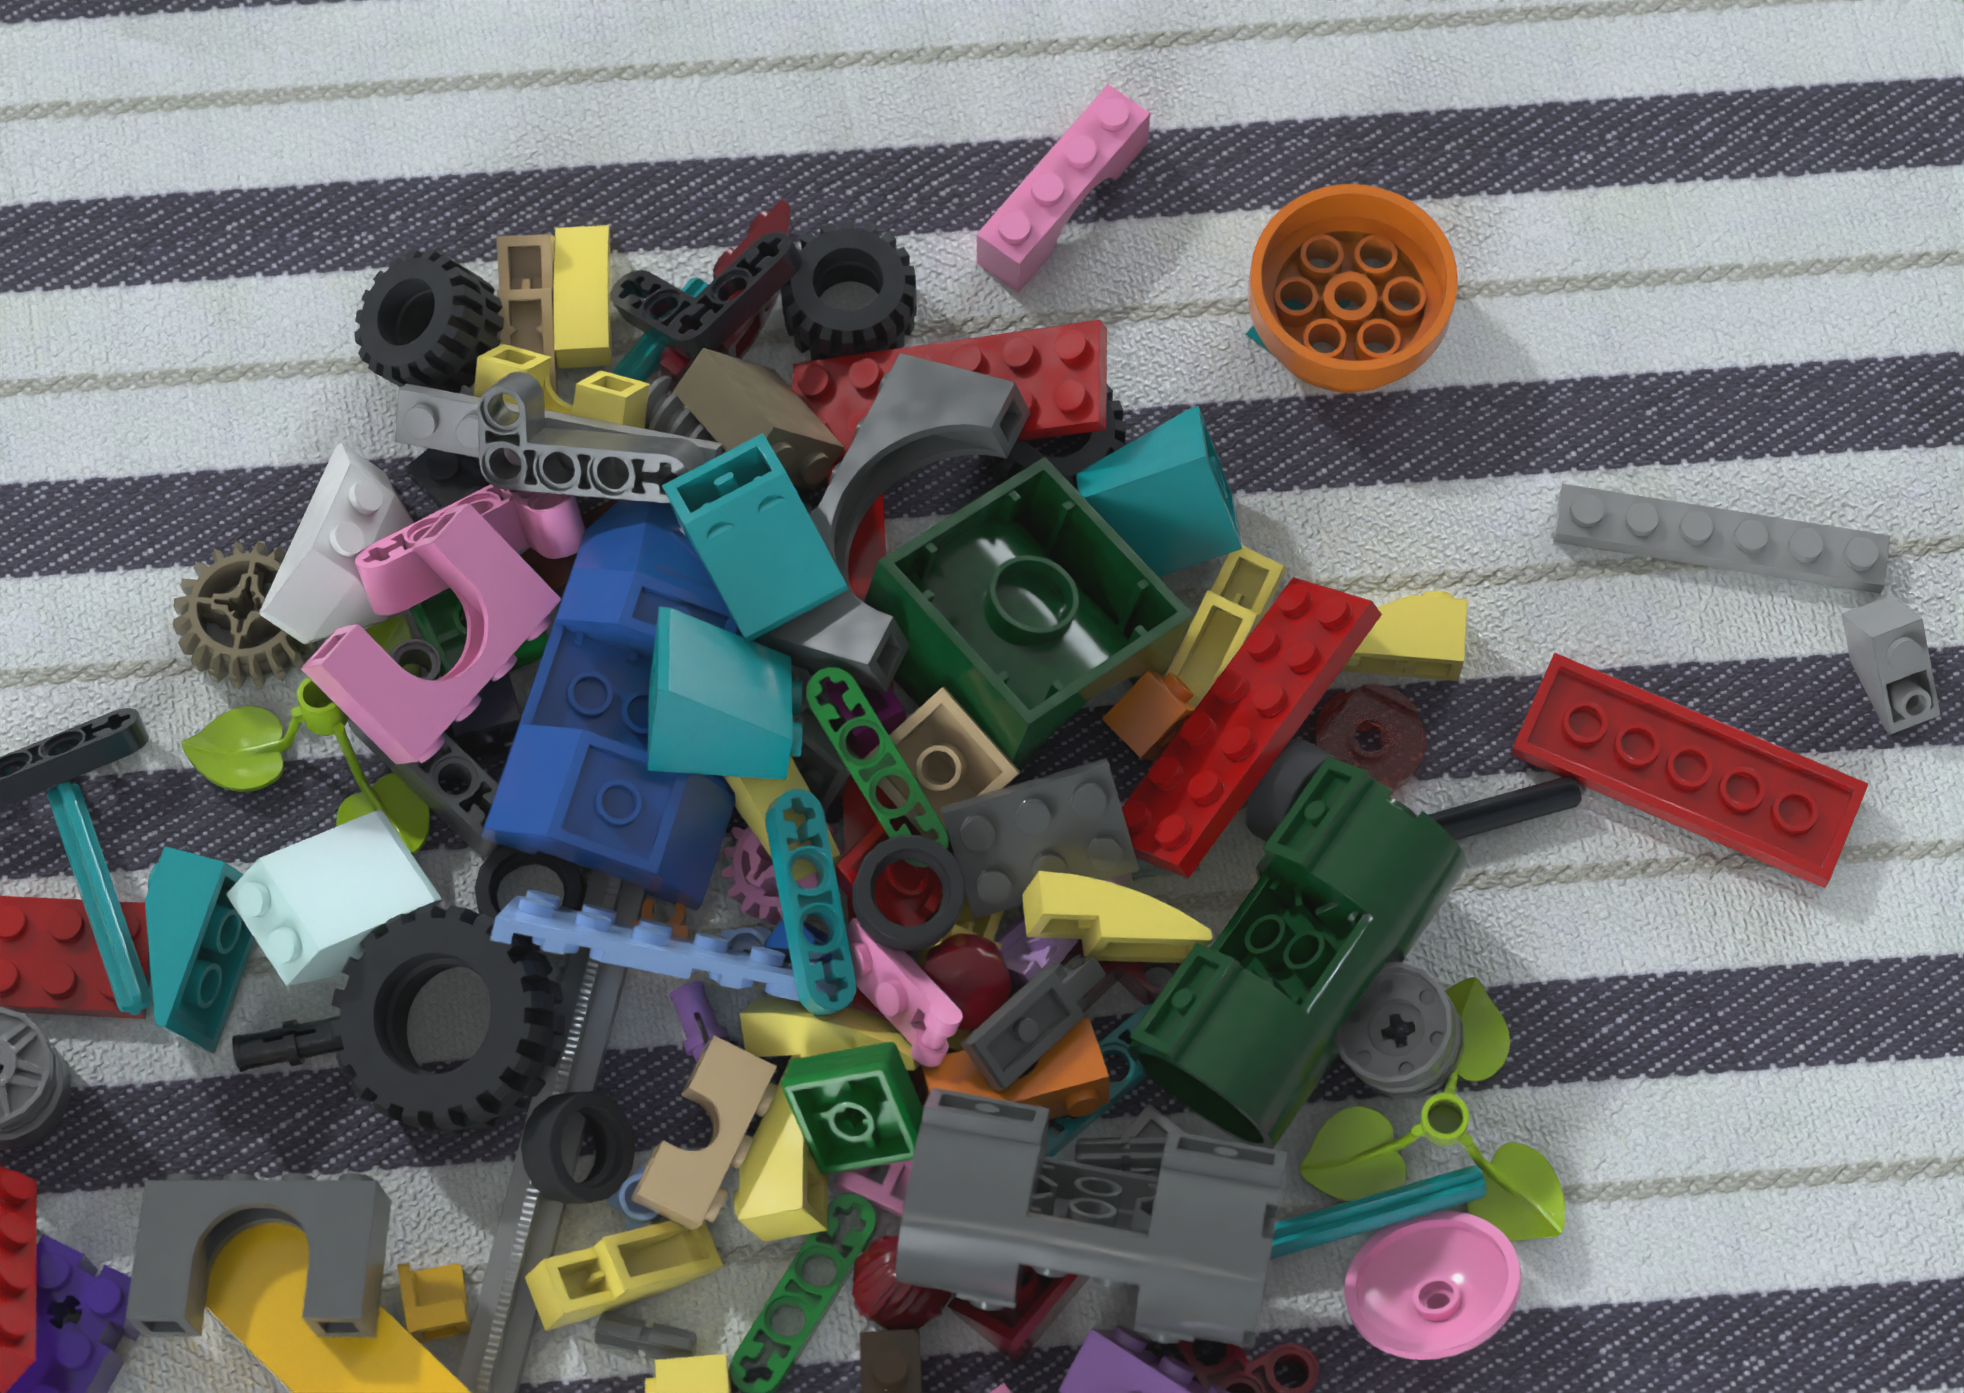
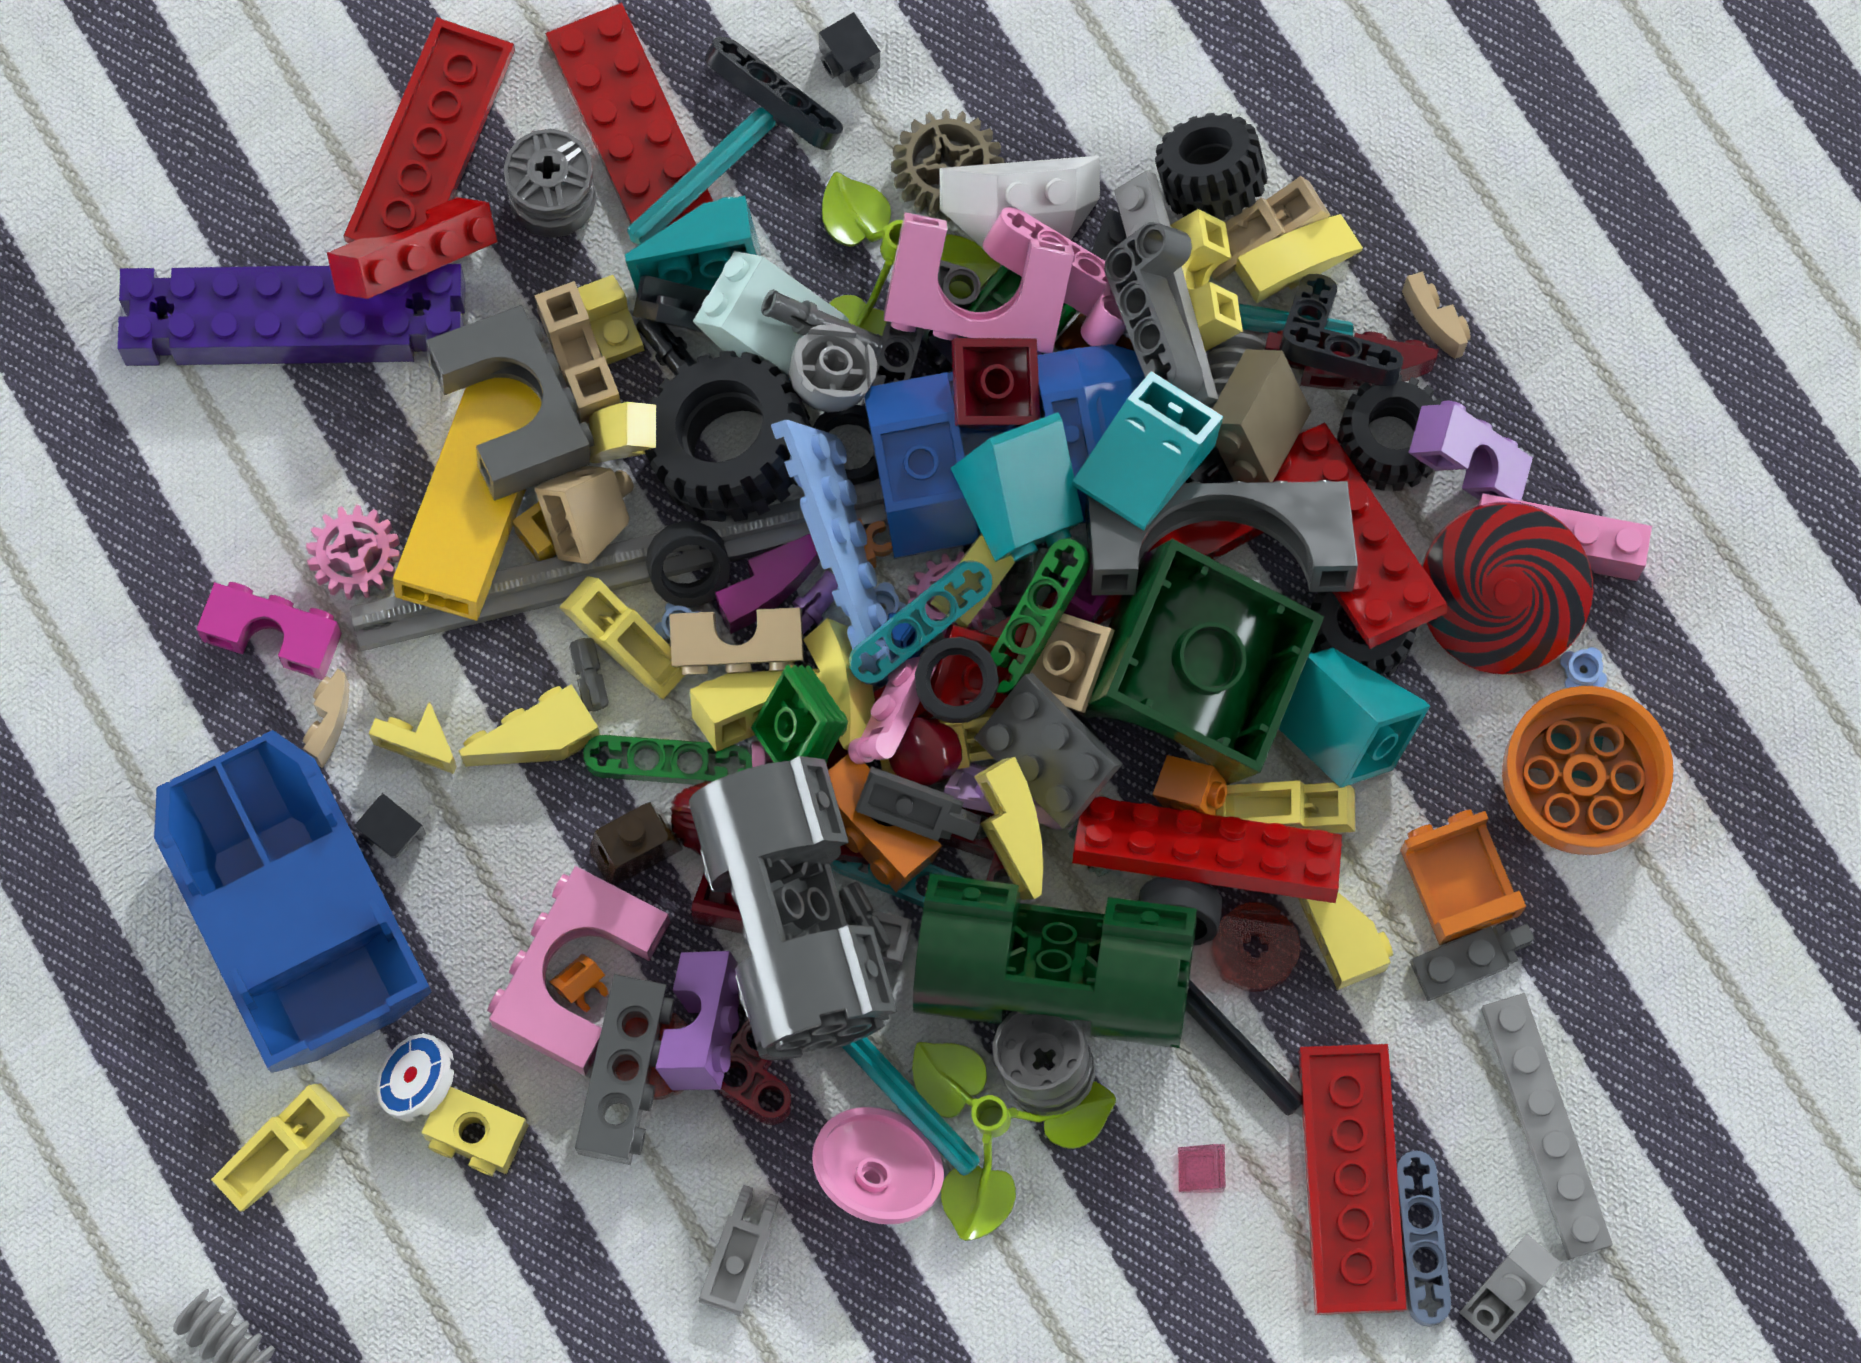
camera: 60 degrees right, 5 degrees up
none -> tan arch [535,281,621,423]
none -> tan torso [535,466,634,564]
none -> light yellow slope [578,275,644,364]
none -> light yellow slope [589,402,656,463]
none -> black bracket [632,275,710,333]
none -> magenta slope [715,534,820,635]
none -> dark grey pin [761,289,884,359]
none -> light grey cylinder [789,324,878,413]
none -> black brick [819,12,881,88]
none -> dark red slope [952,338,1040,431]
none -> clear pink slope [1178,1144,1226,1193]
none -> sand blue beam [1397,1151,1451,1327]
none -> orange panel [1400,810,1526,946]
none -> tan slope [1402,271,1470,359]
none -> medium lavender arch [1409,401,1533,500]
none -> dark grey hinge [1410,924,1535,1001]
none -> dish [1422,501,1593,675]
none -> light blue plate [1560,647,1607,688]

